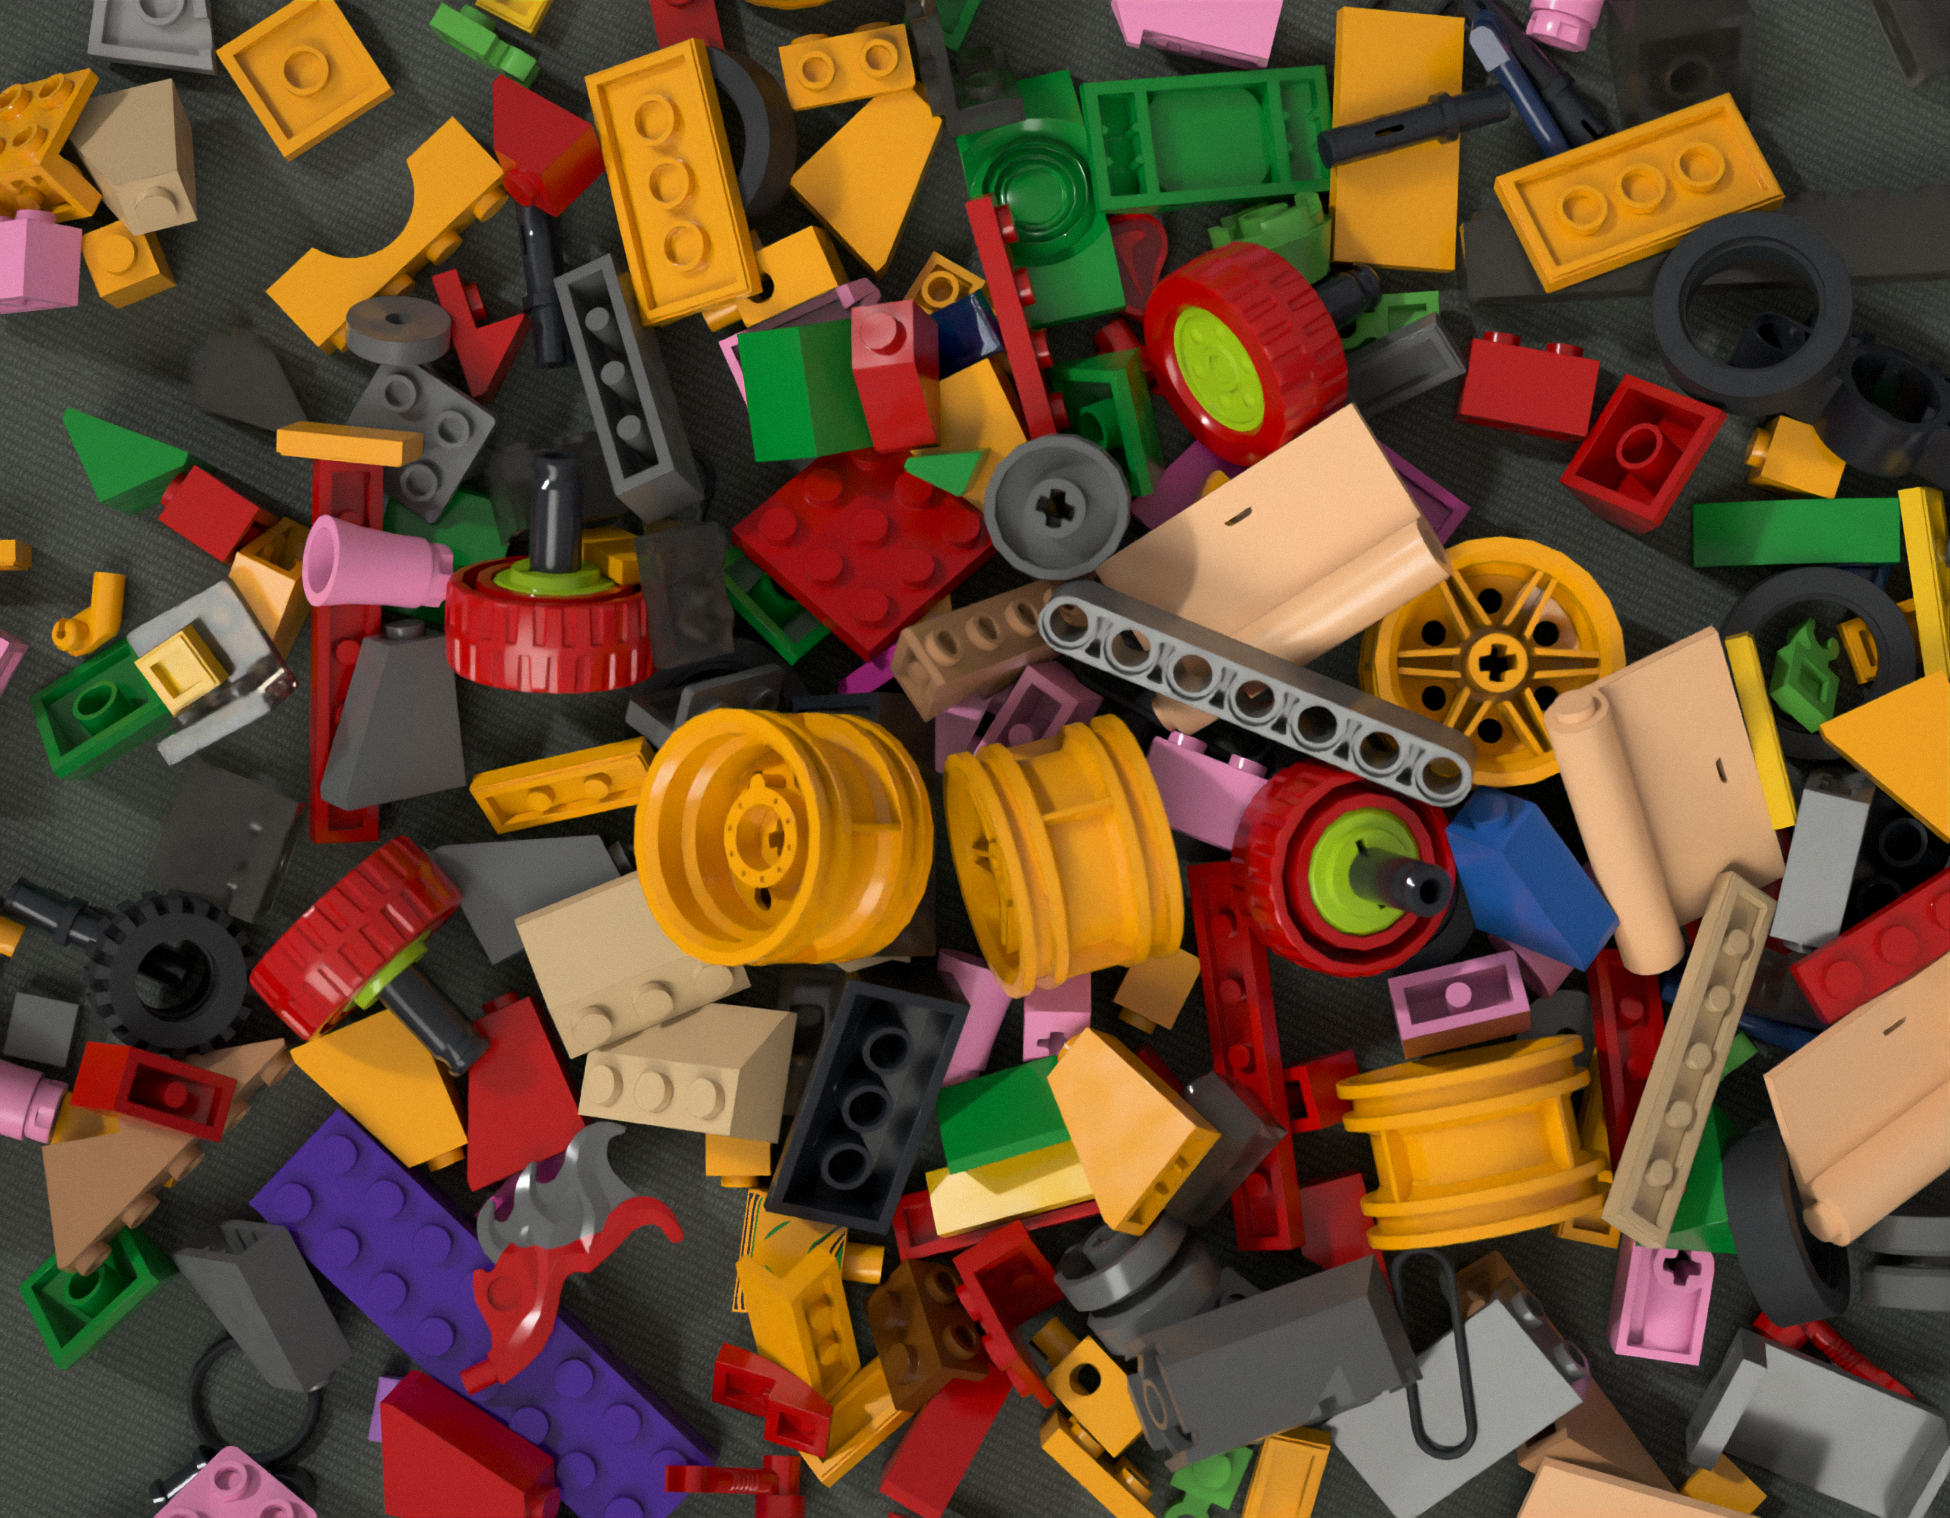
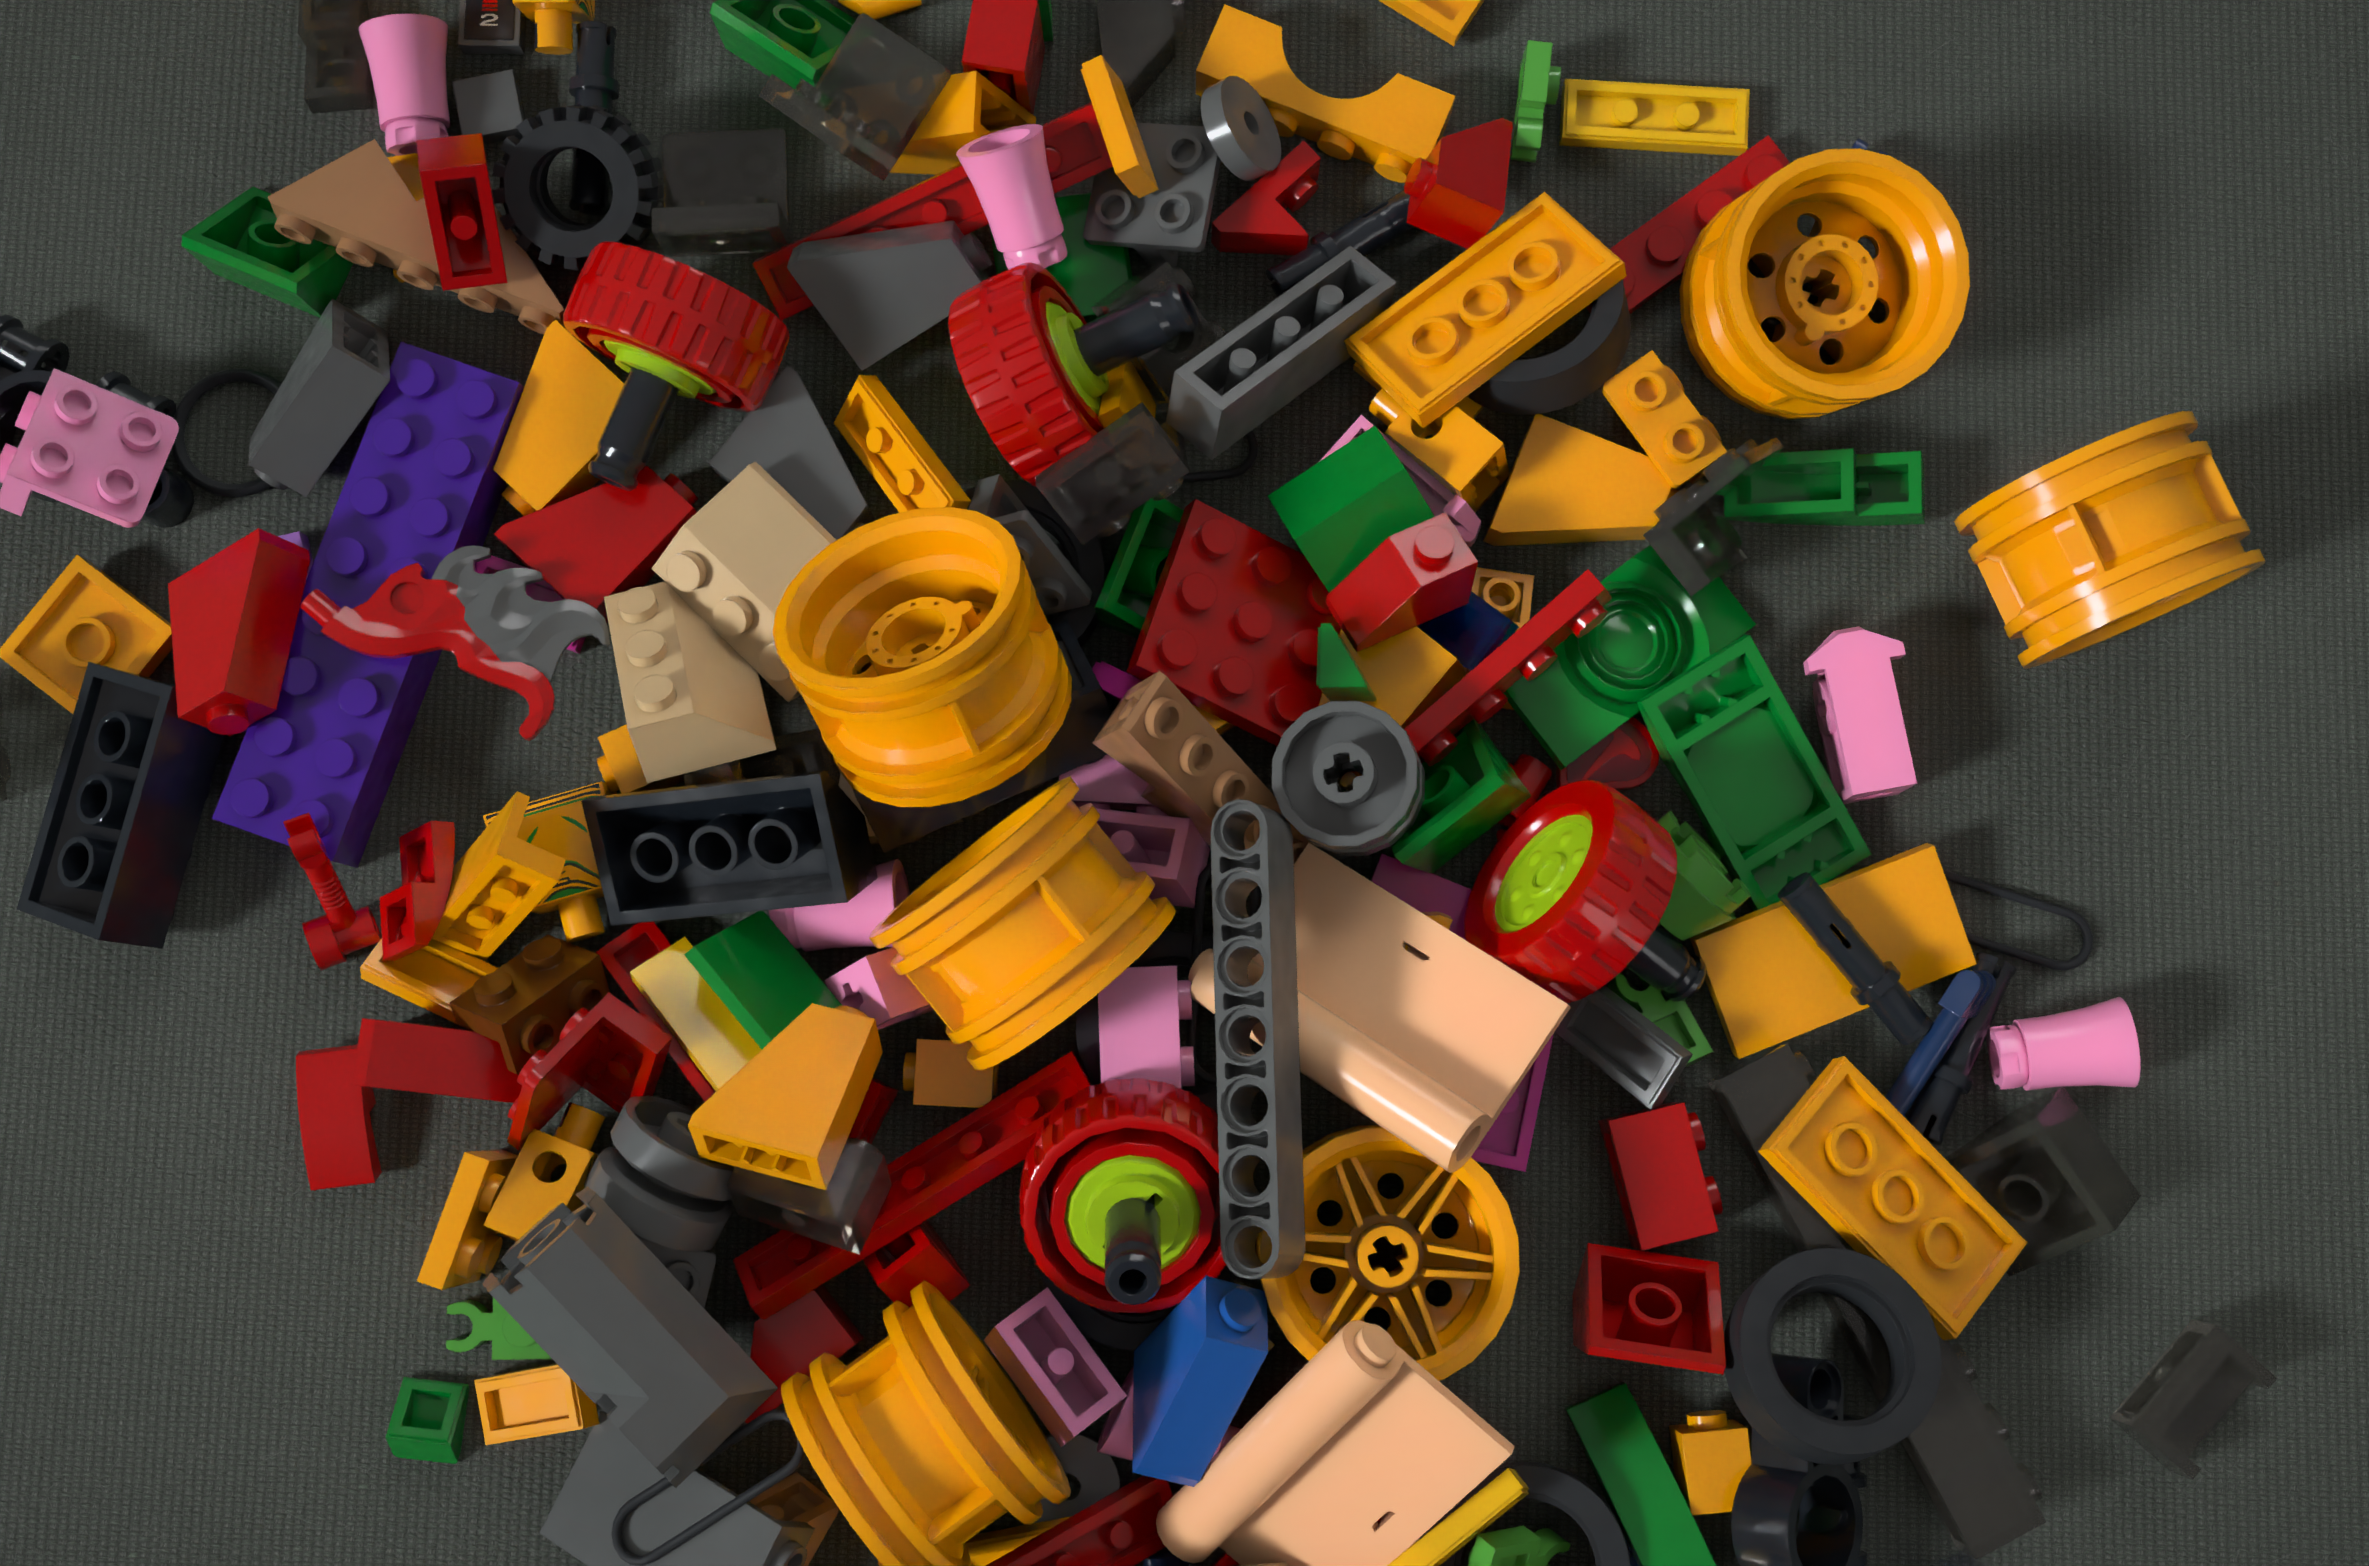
camera: 70 degrees right, 5 degrees down
yellow tile [134,624,230,715] -> none

